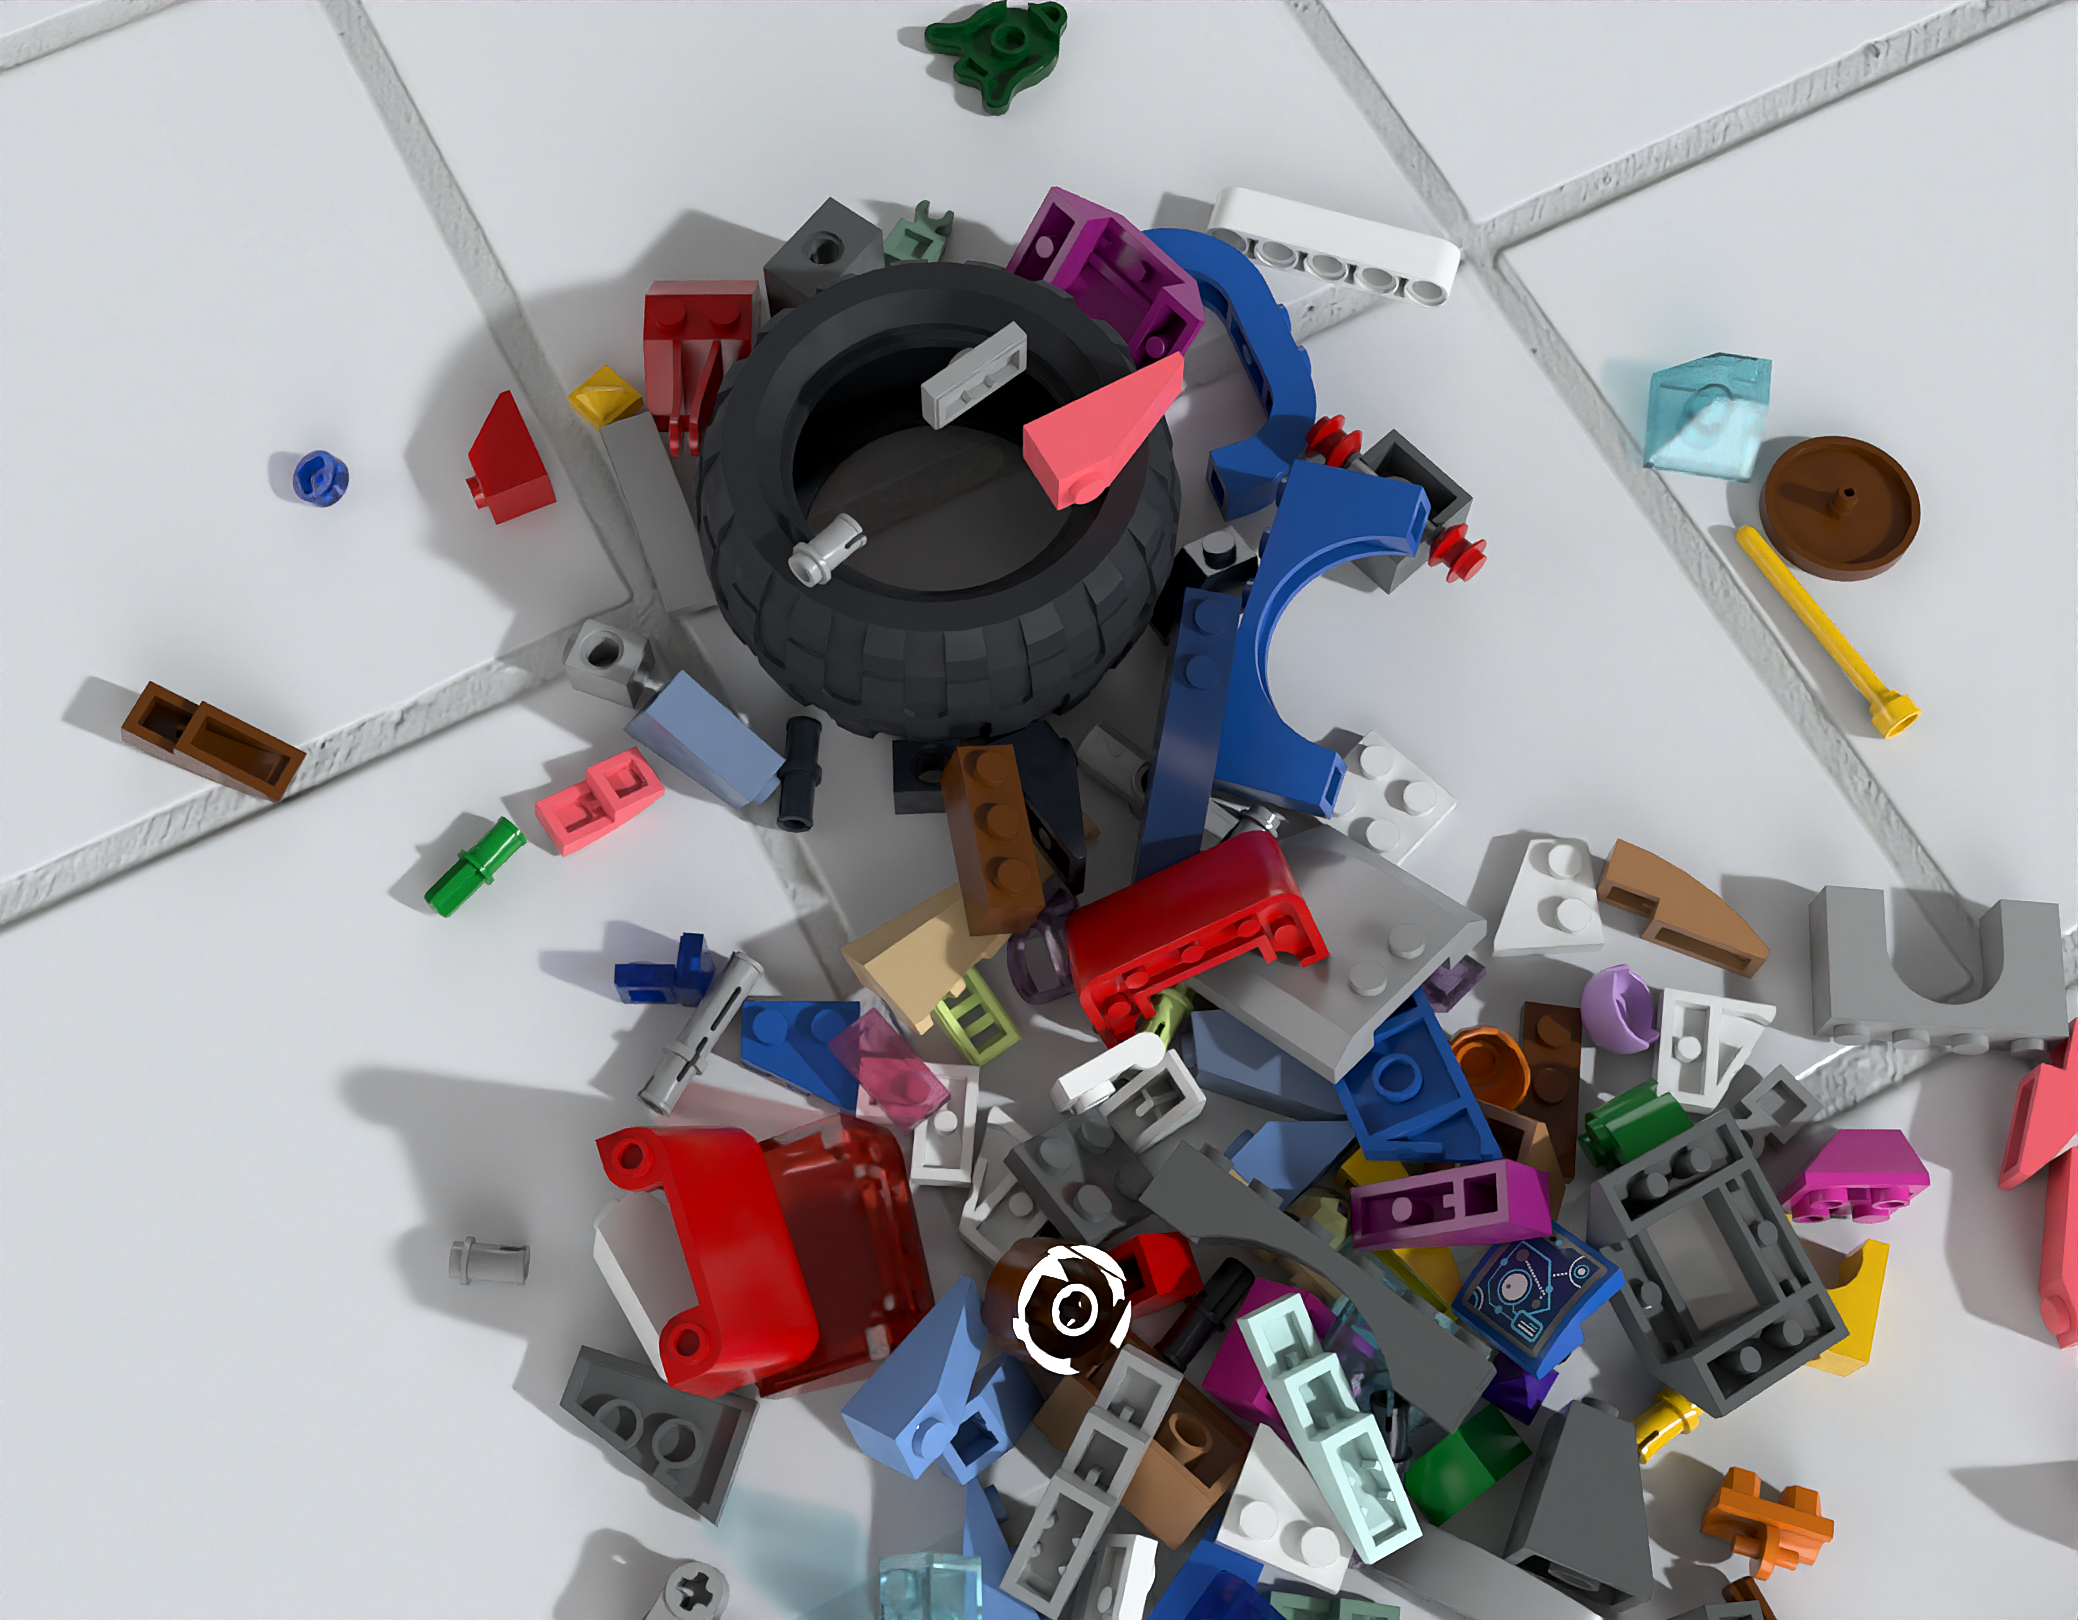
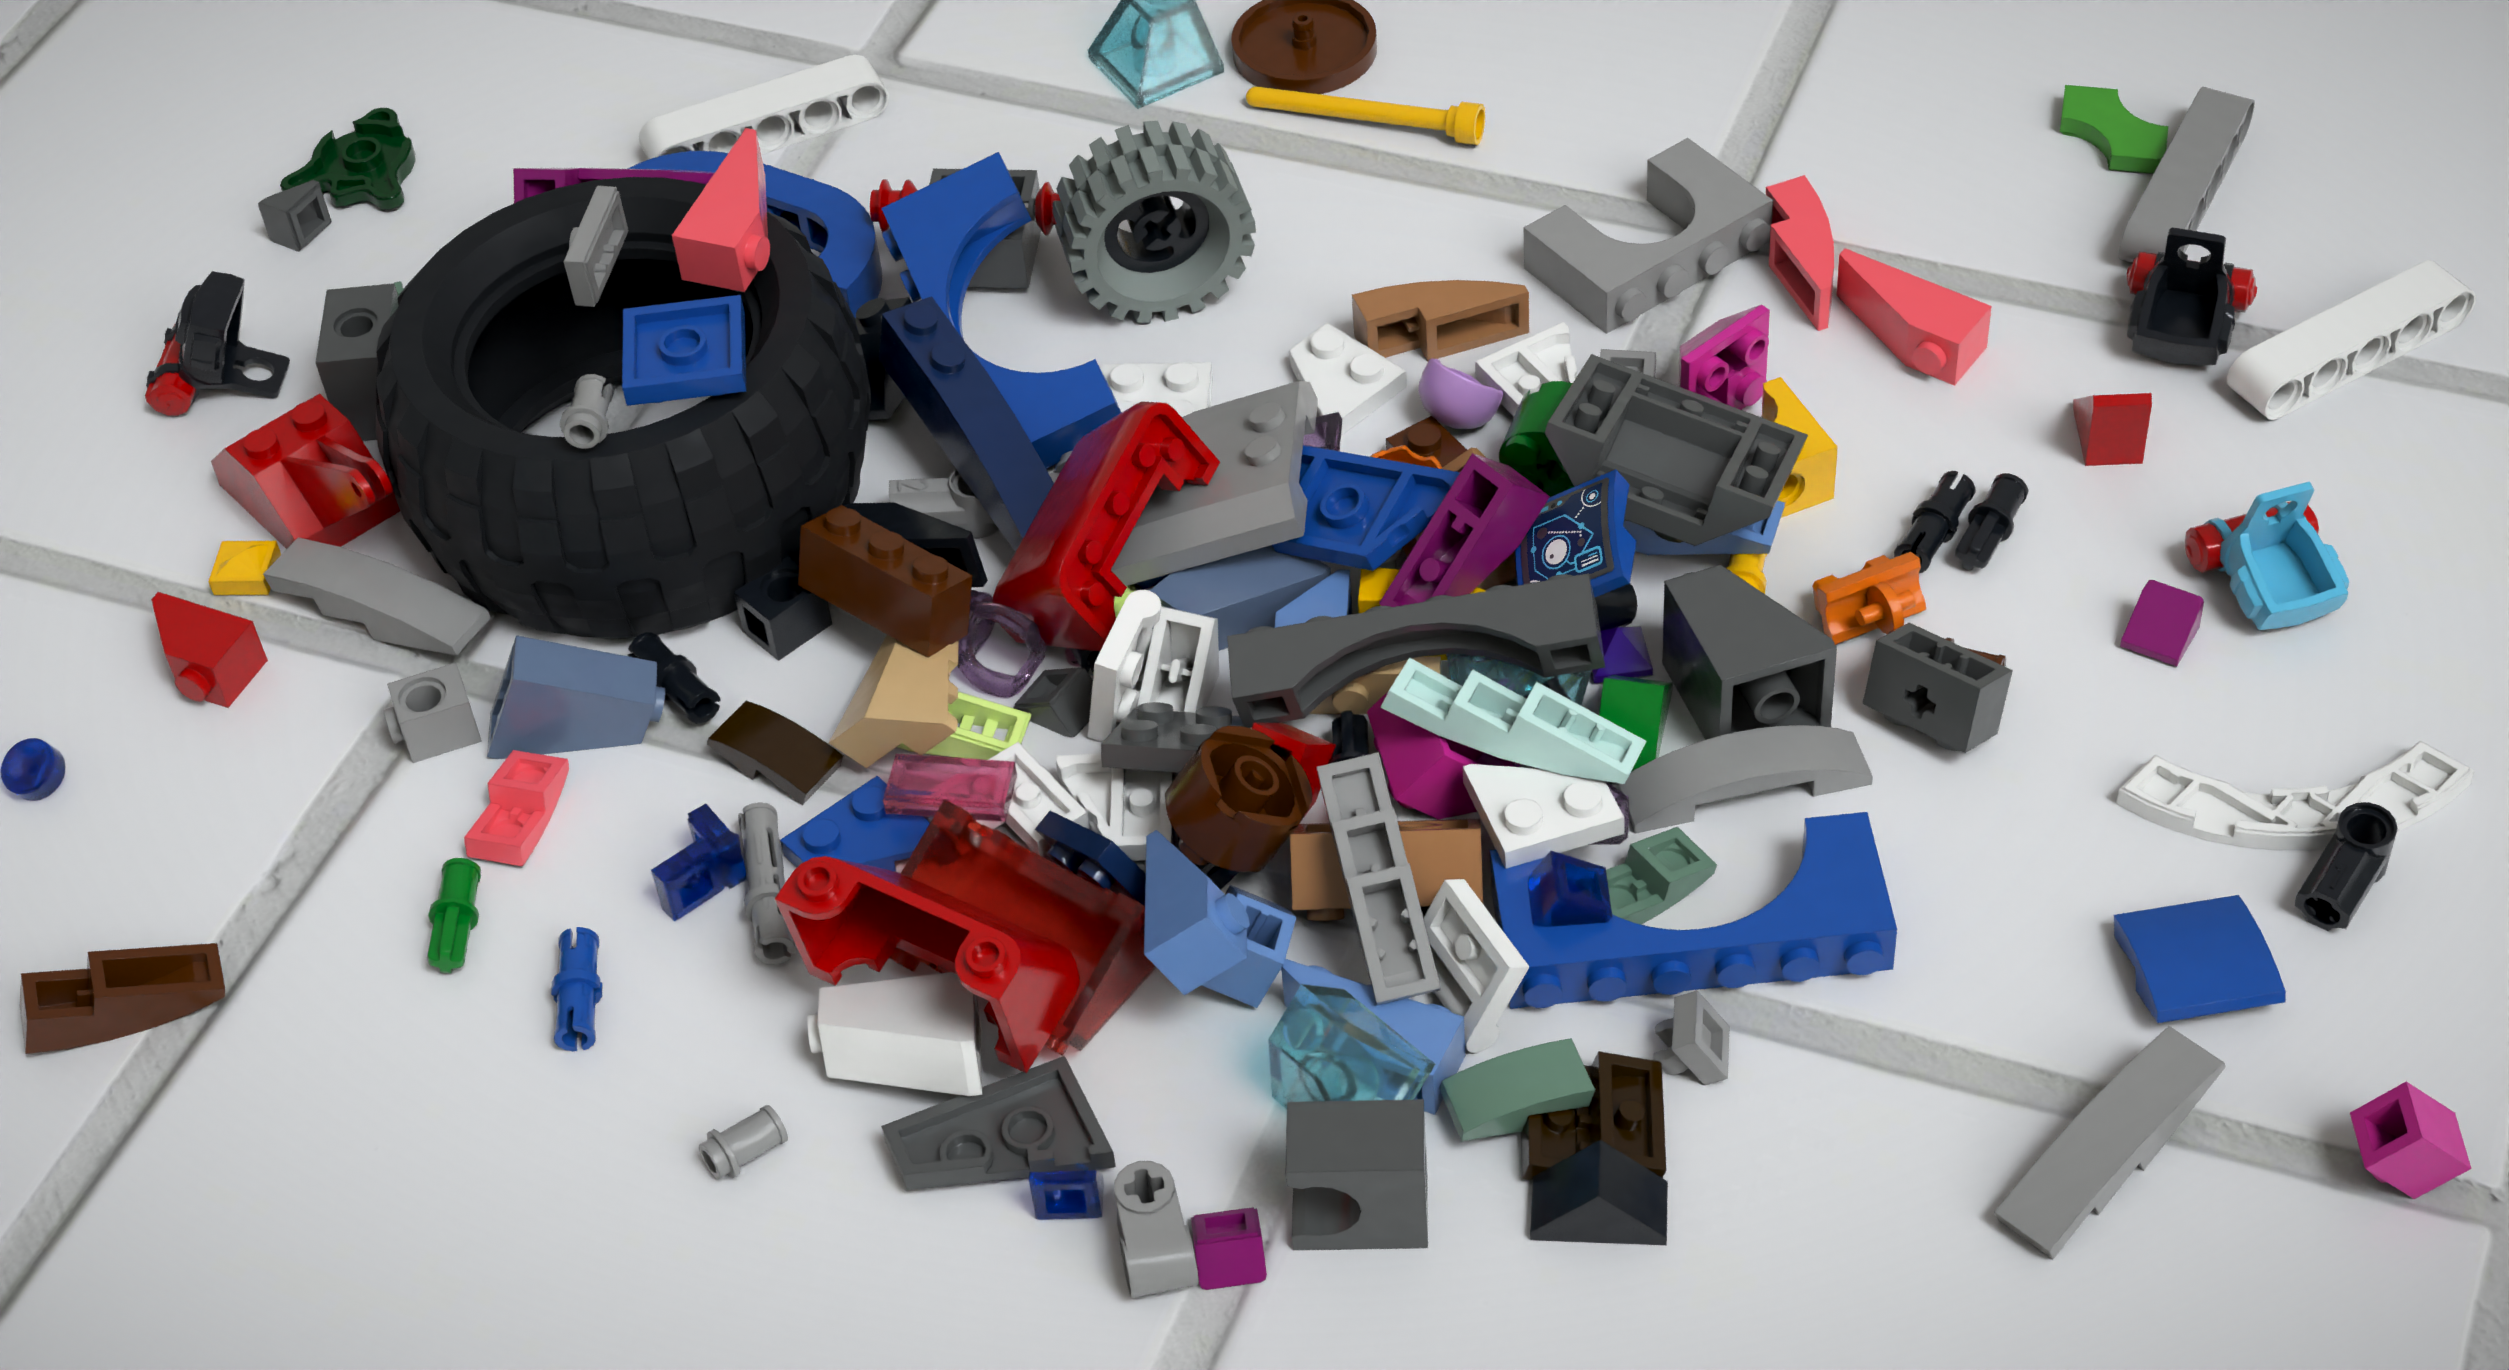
camera: 35 degrees left, 20 degrees down
none -> black piece [145,271,290,416]
none -> dark grey slope [258,180,332,252]
none -> blue pin [551,927,603,1052]
none -> blue plate [622,295,746,406]
none -> dark brown slope [707,700,844,805]
none -> dark grey slope [1013,668,1093,737]
none -> clear blue slope [1029,1170,1104,1220]
none -> dark blue wing [1035,810,1146,915]
none -> light grey wheel [1053,120,1256,323]
none -> black pin [1894,471,1976,573]
none -> black axle [1955,473,2029,571]

